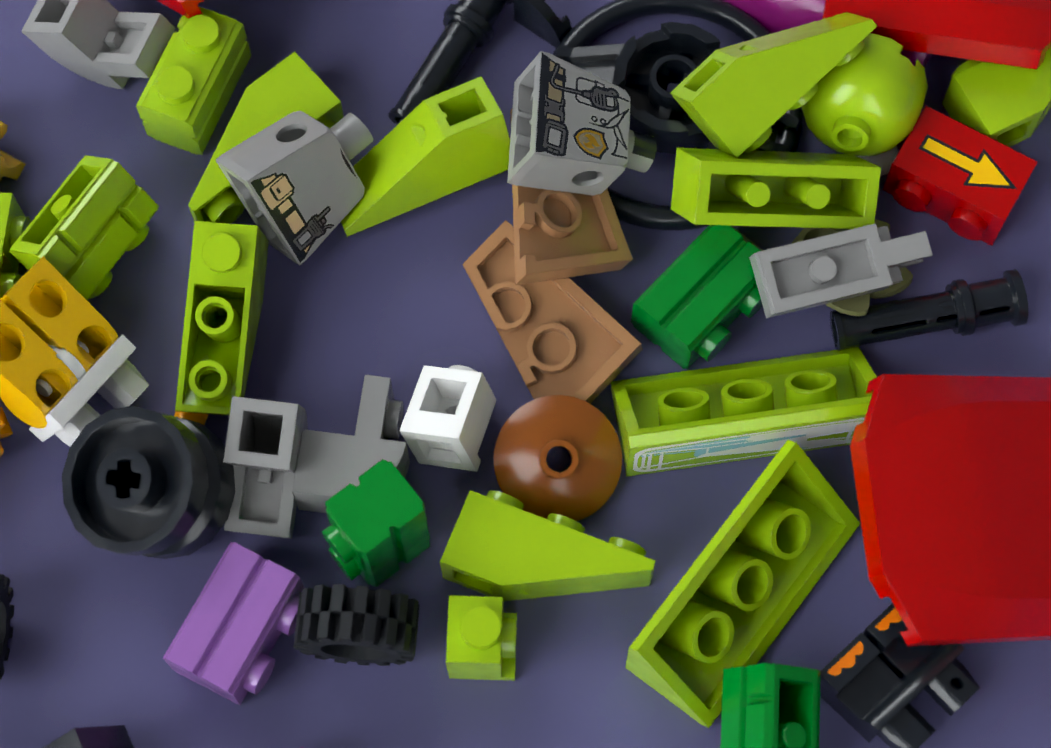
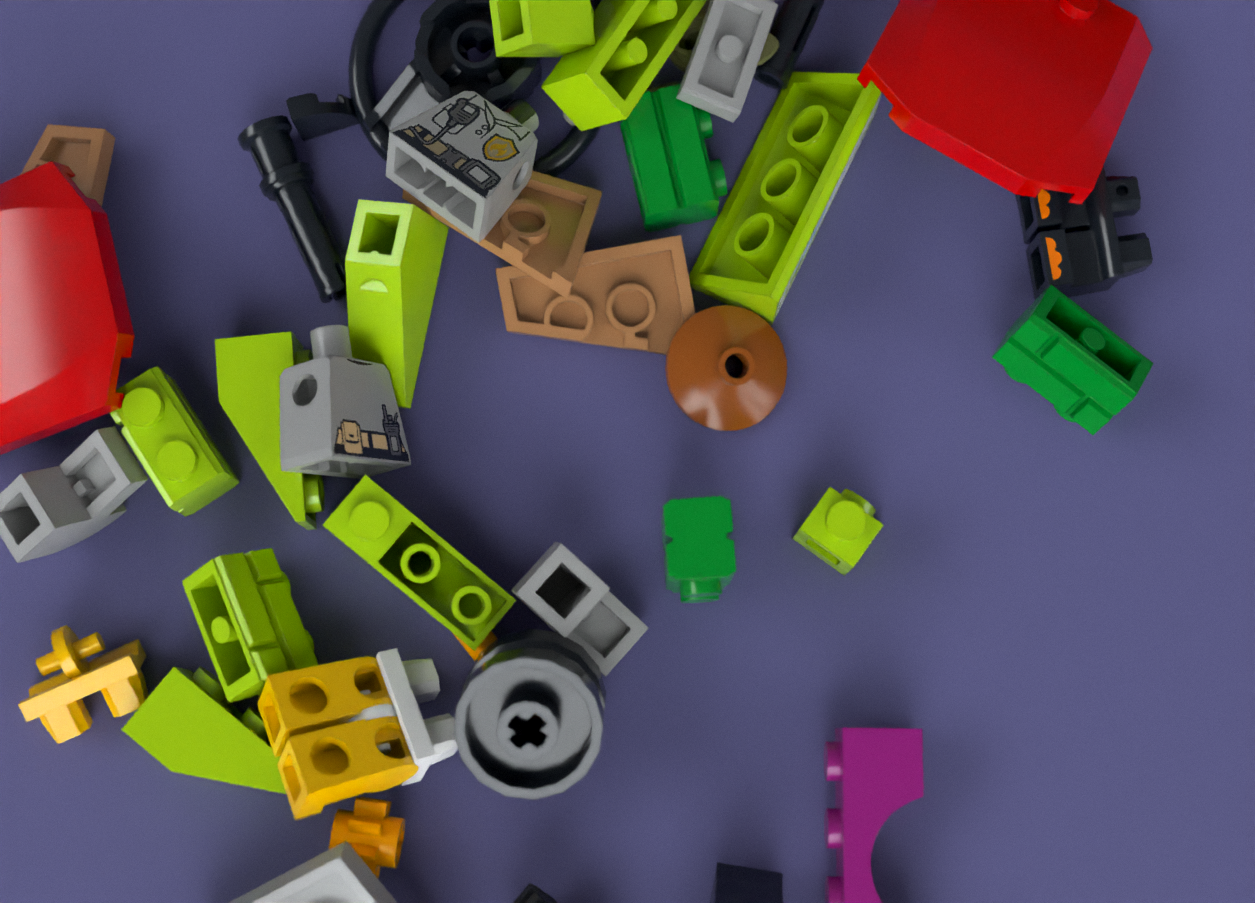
camera: 55 degrees left, 10 degrees up
medium lavender brick [163,542,305,705] -> none
light grey brick [292,375,410,513] -> none
black tyre [294,584,420,666] -> none
white brick [399,365,496,472] -> none
lime slope [440,490,656,601] -> none
lime slope [625,440,861,728] -> none

